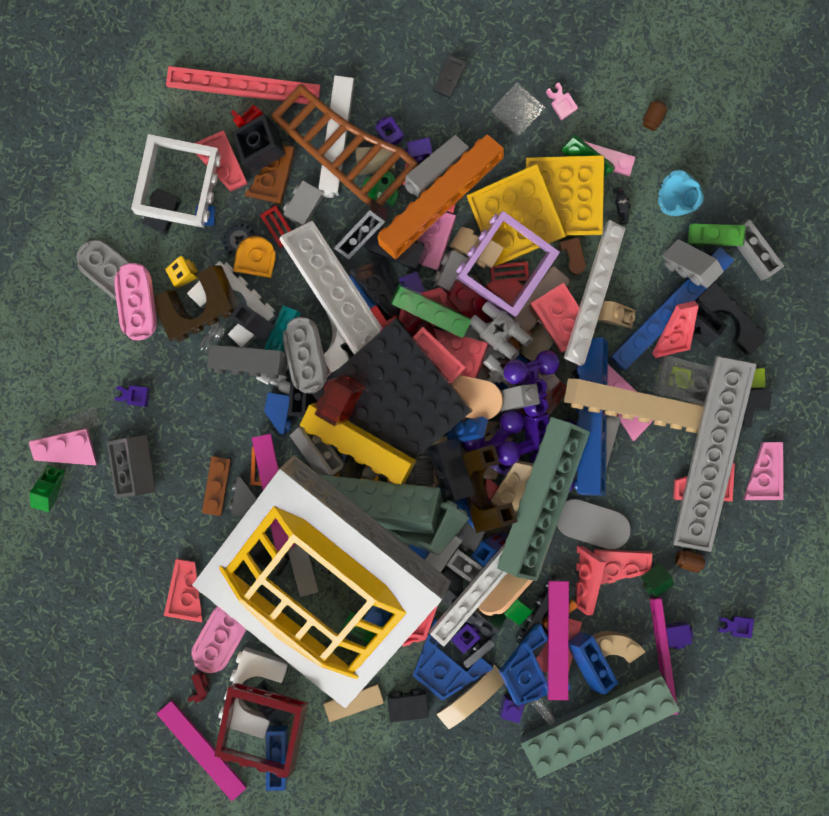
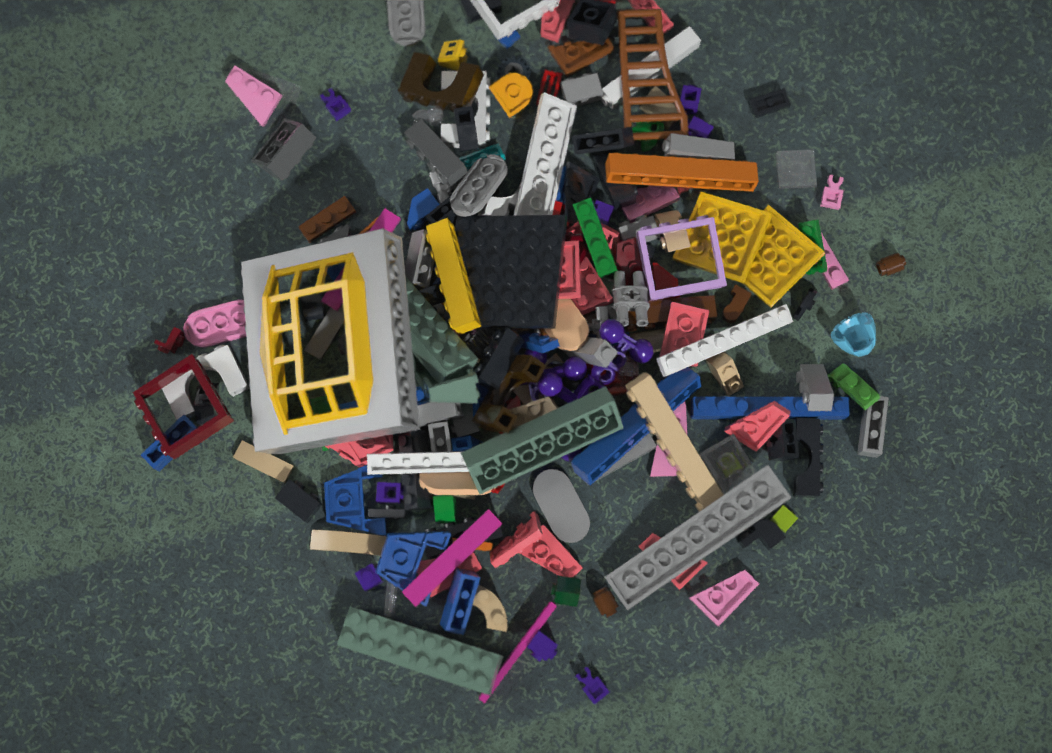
camera: 50 degrees right, 10 degrees down
green slope [30,465,65,513] -> none
bright pink tile [114,263,157,340] -> none
dark pink tile [157,700,247,801] -> none
coral wing [164,558,202,622] -> none
clear red brick [314,375,365,426] -> none
red tile [489,261,529,282] -> none

